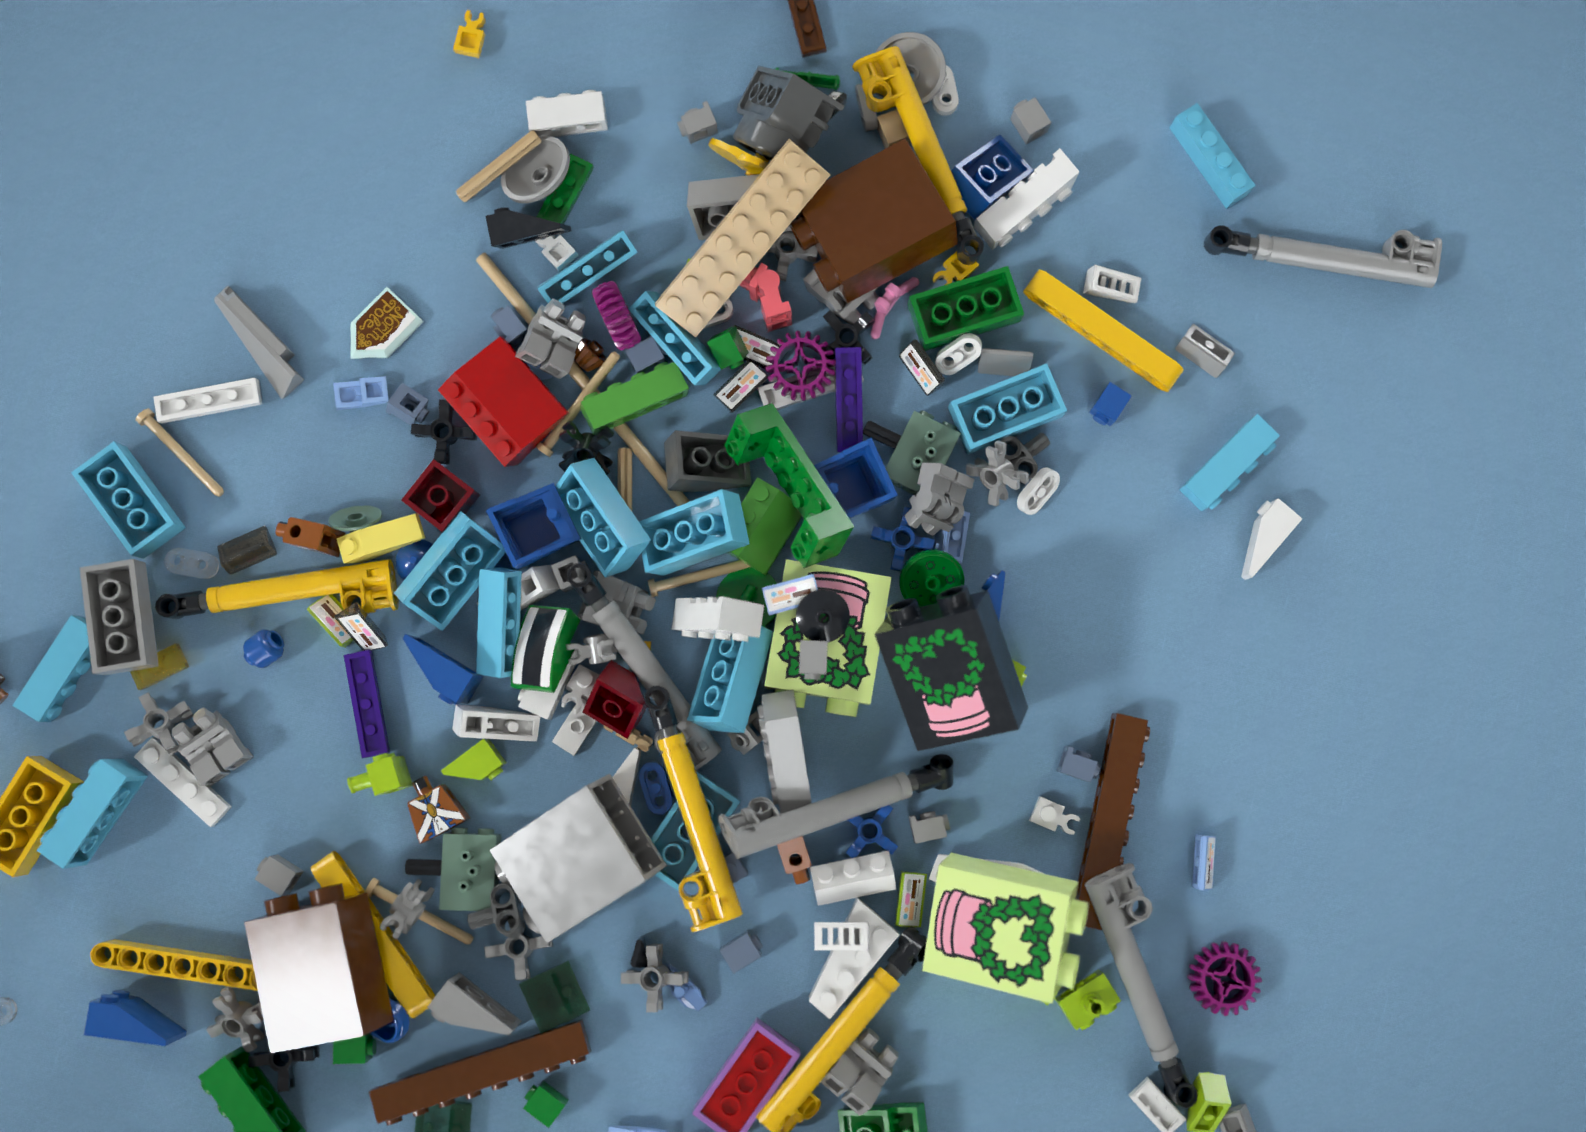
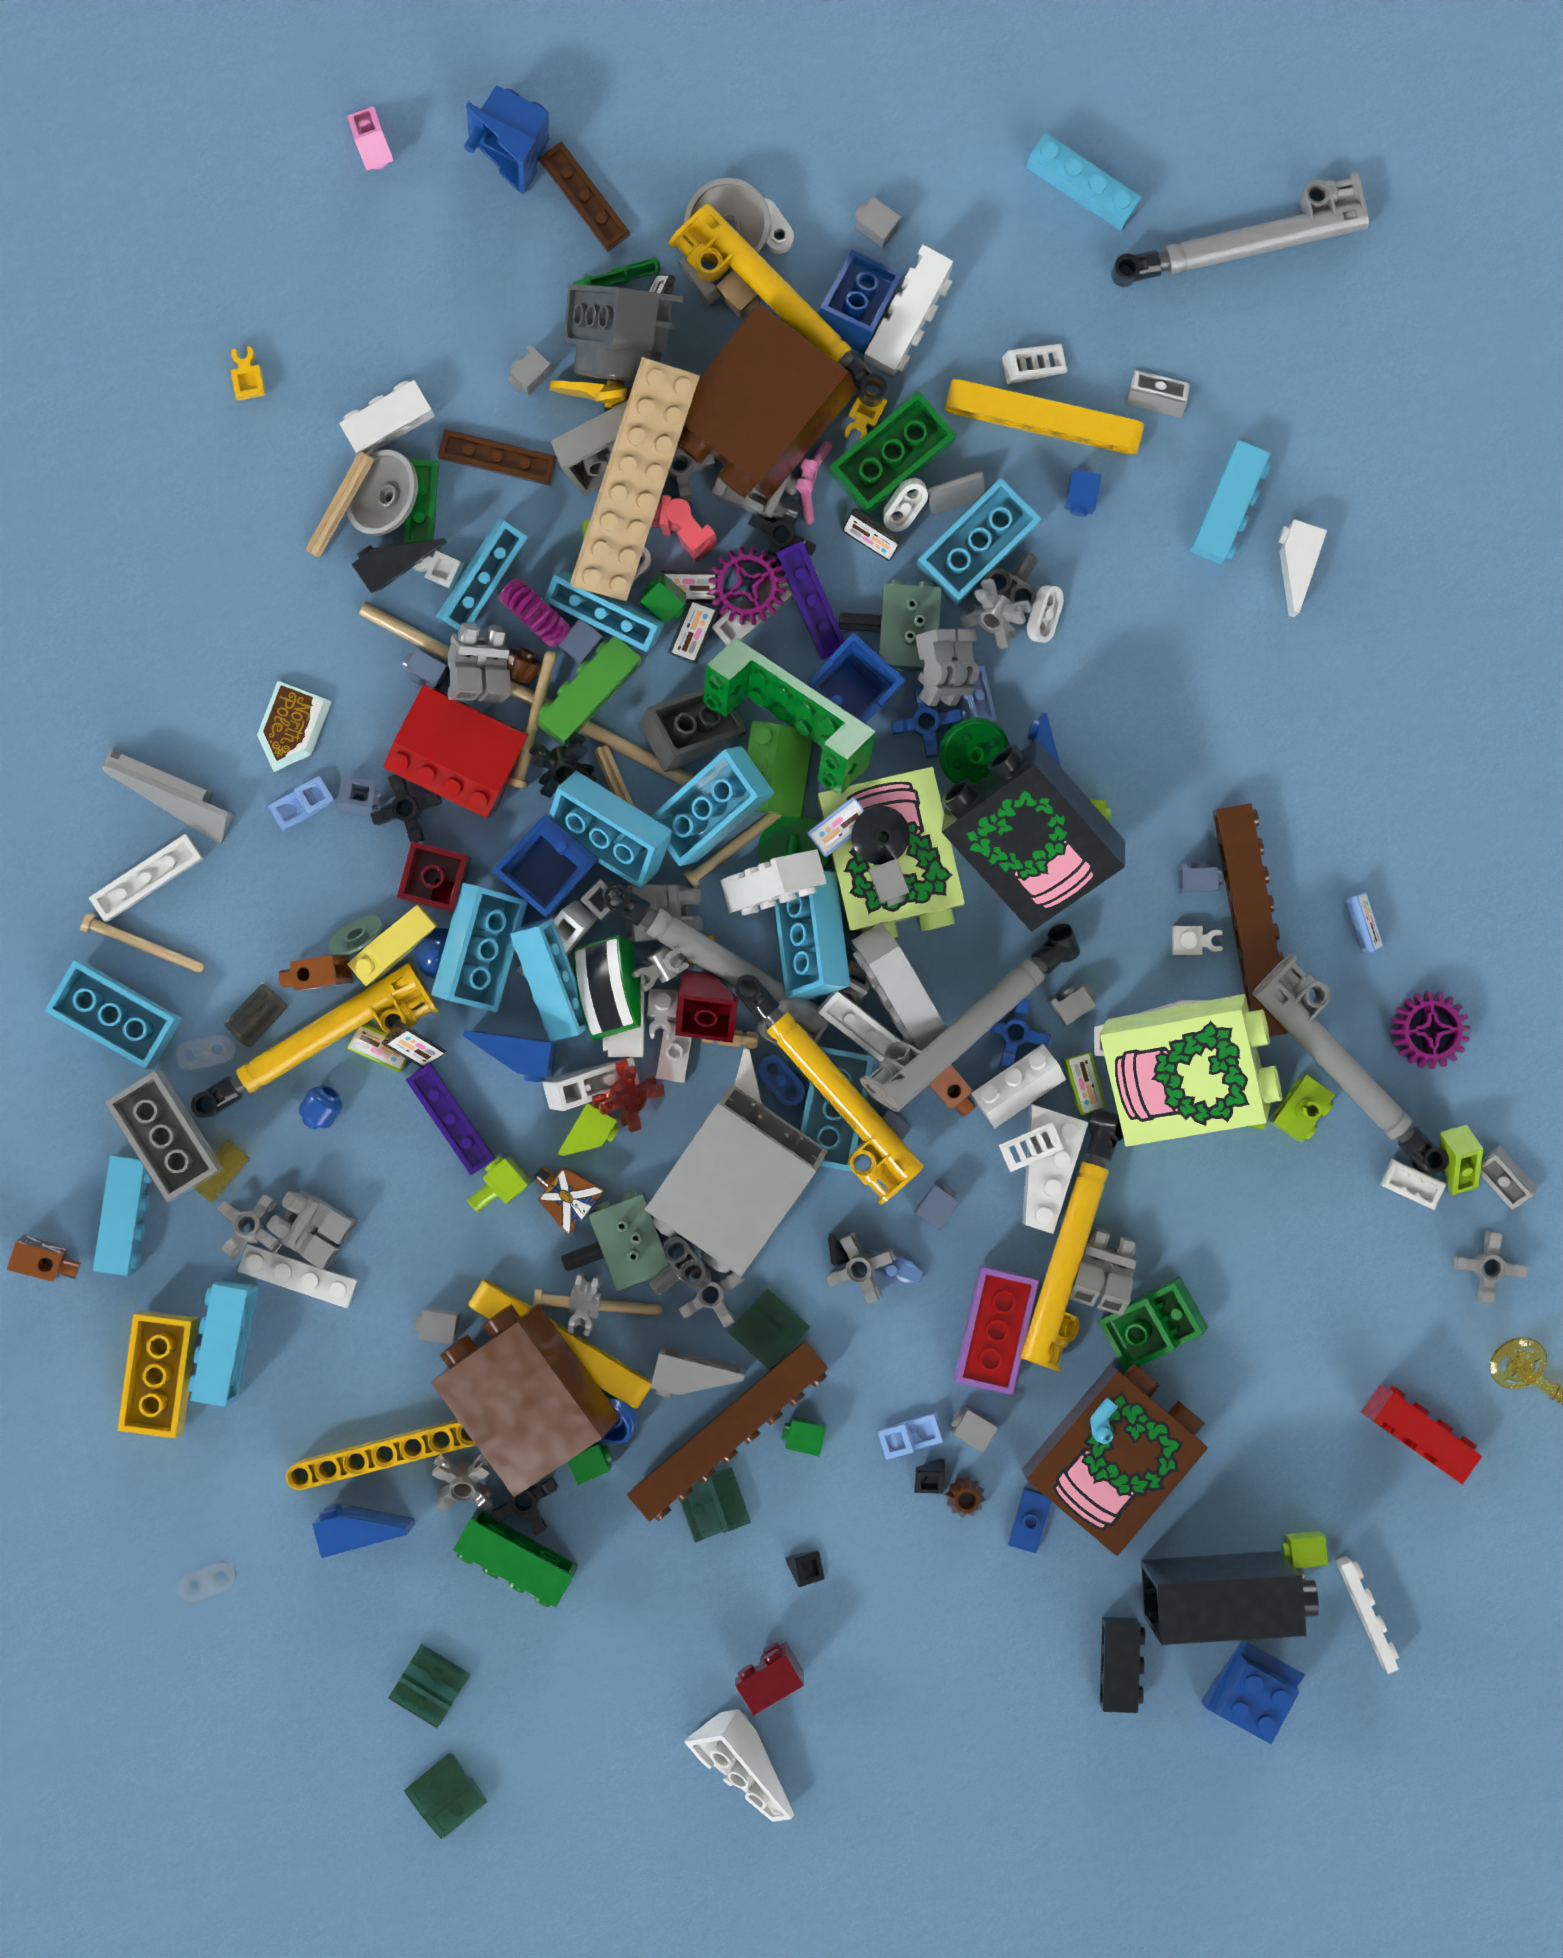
camera: 20 degrees left, 5 degrees up
none -> reddish brown tile [438,429,557,486]
none -> clear red pin [592,1059,665,1132]
none -> white plate [817,990,904,1062]

